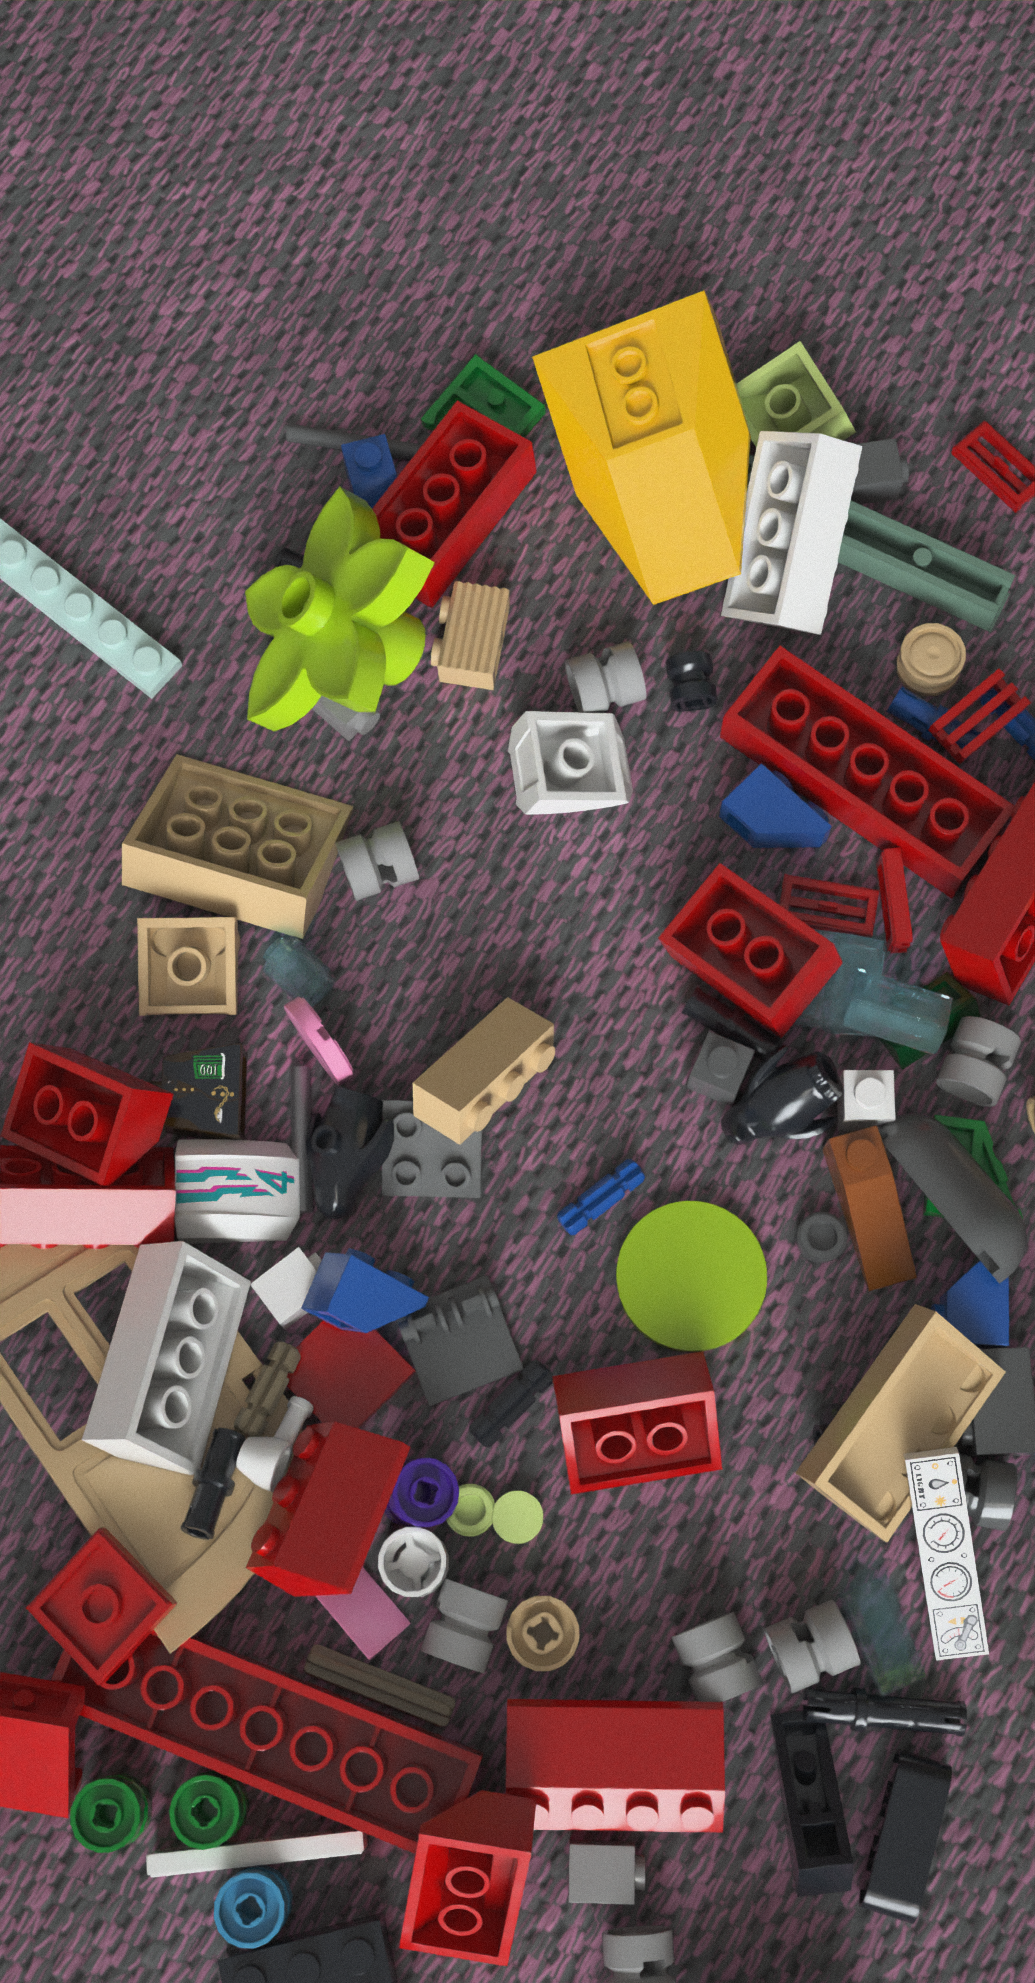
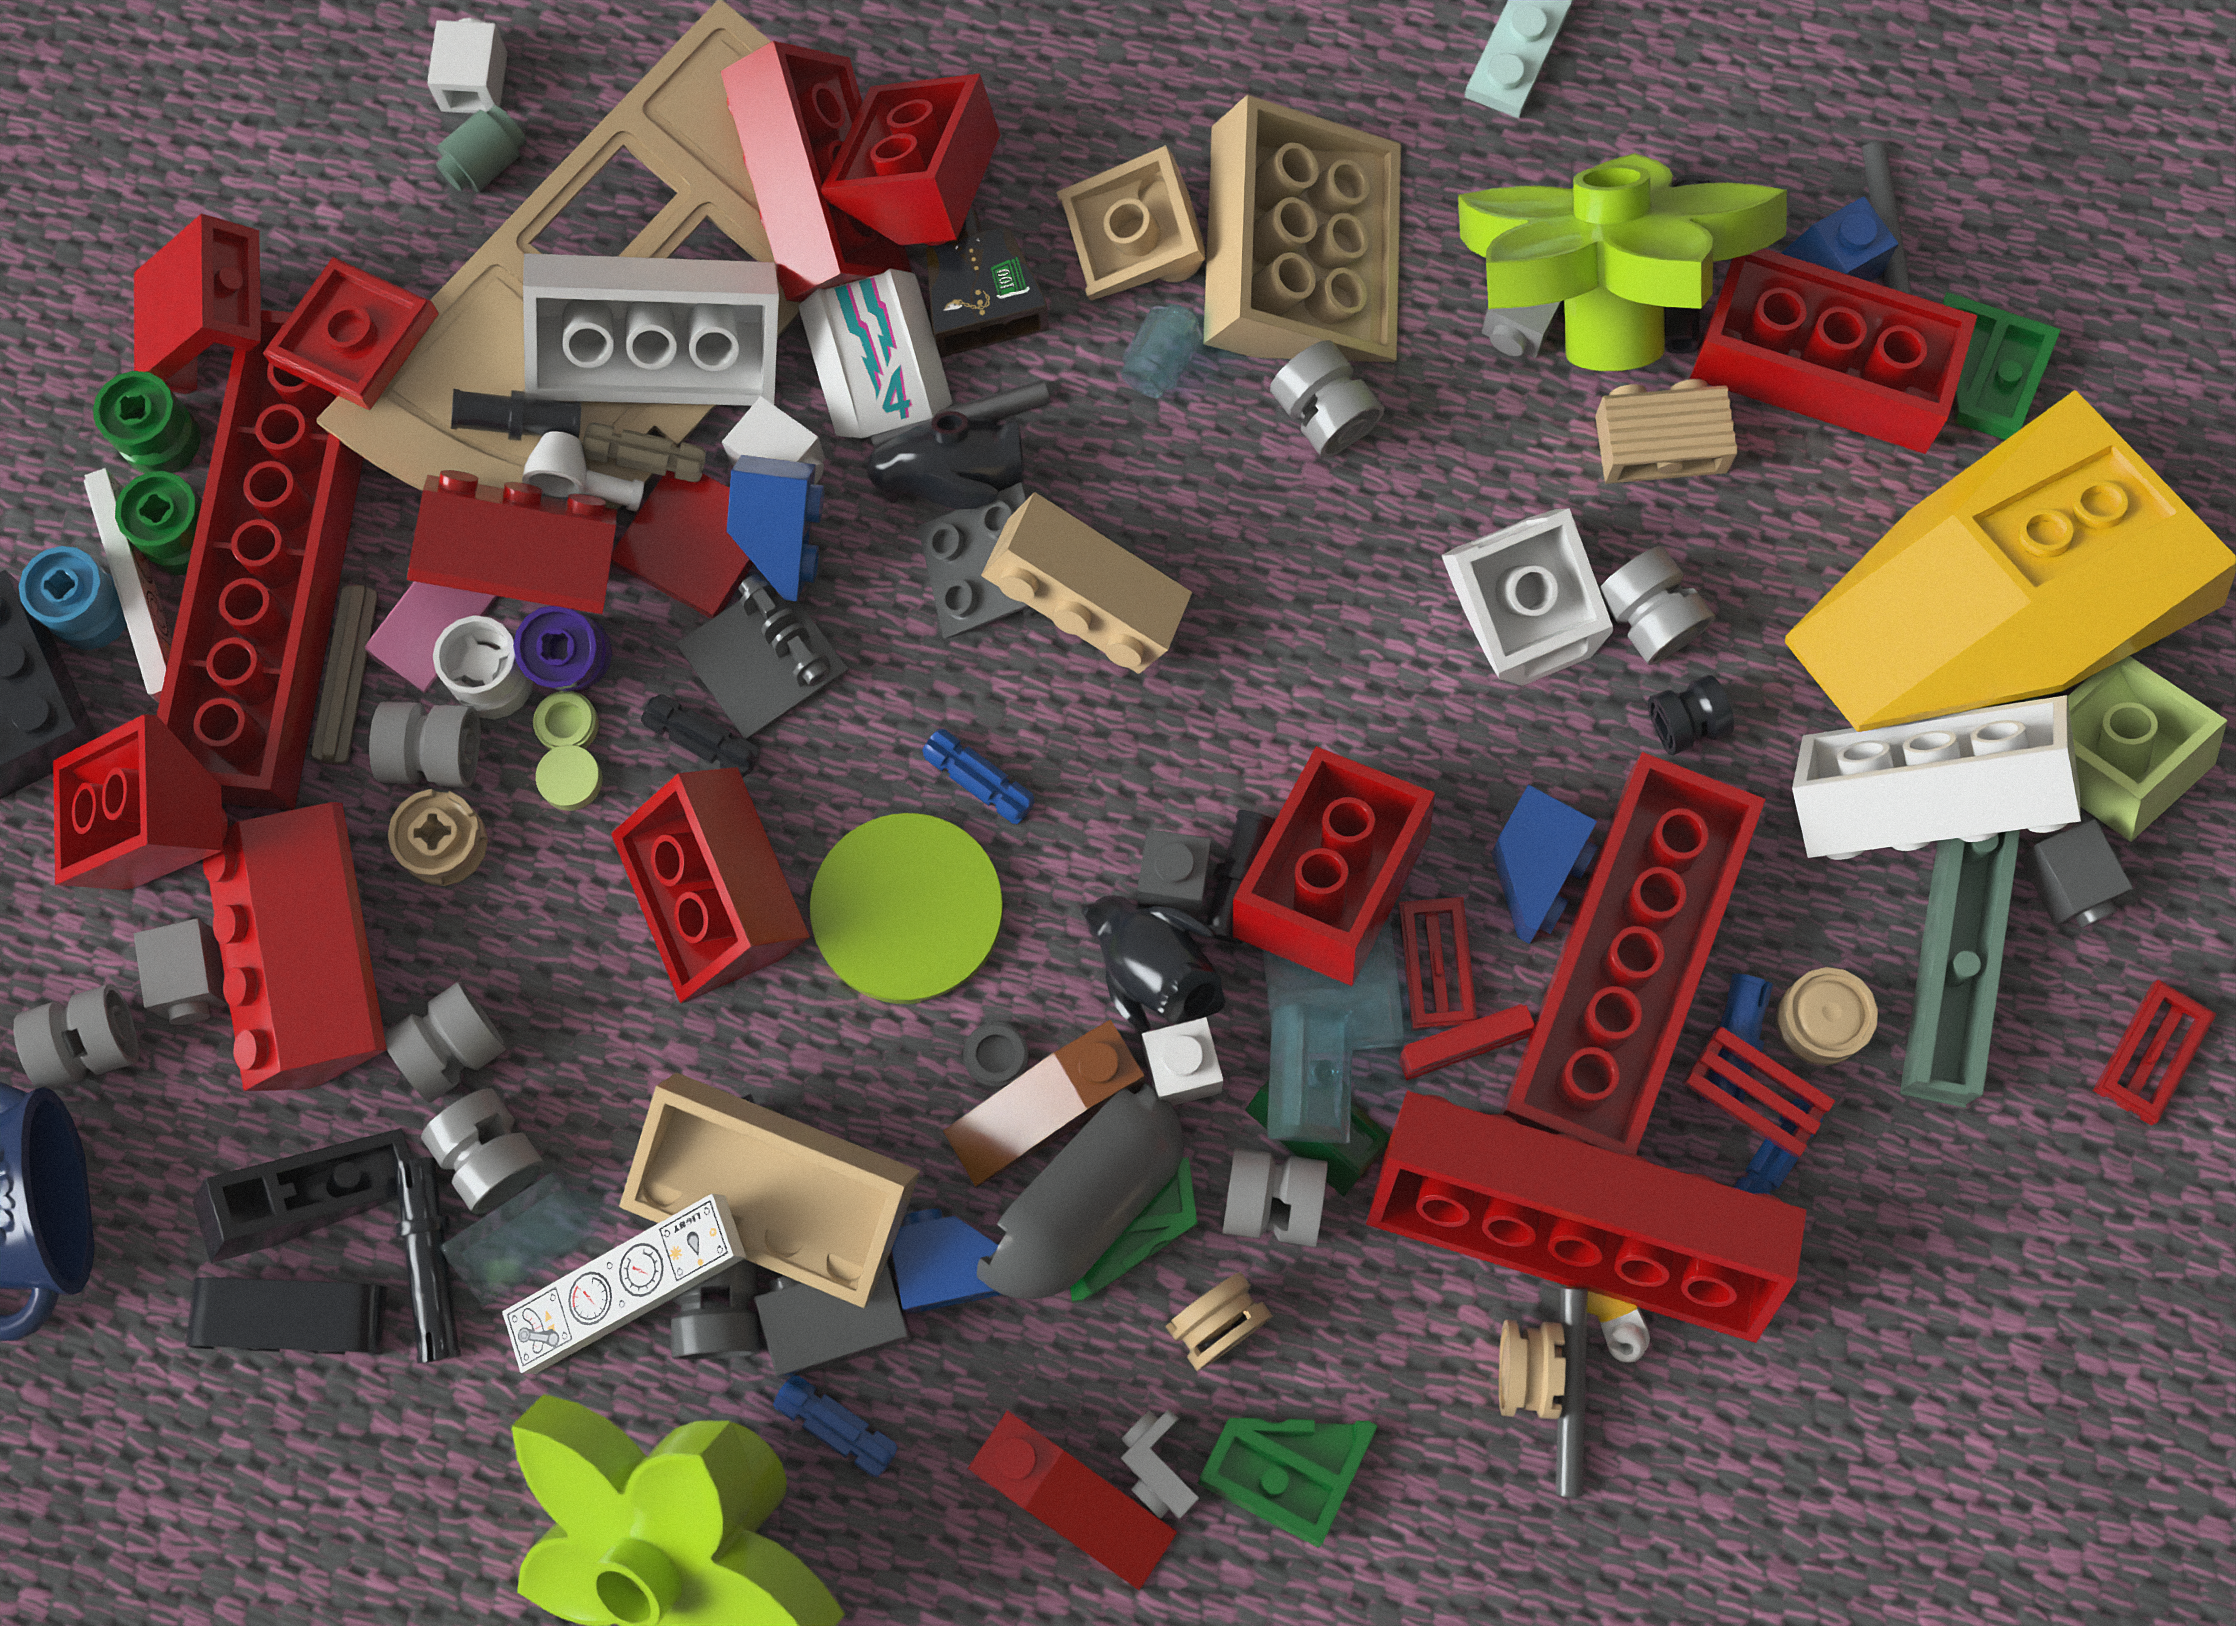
camera: 75 degrees right, 0 degrees up
bright pink tile [284,996,354,1086] -> none

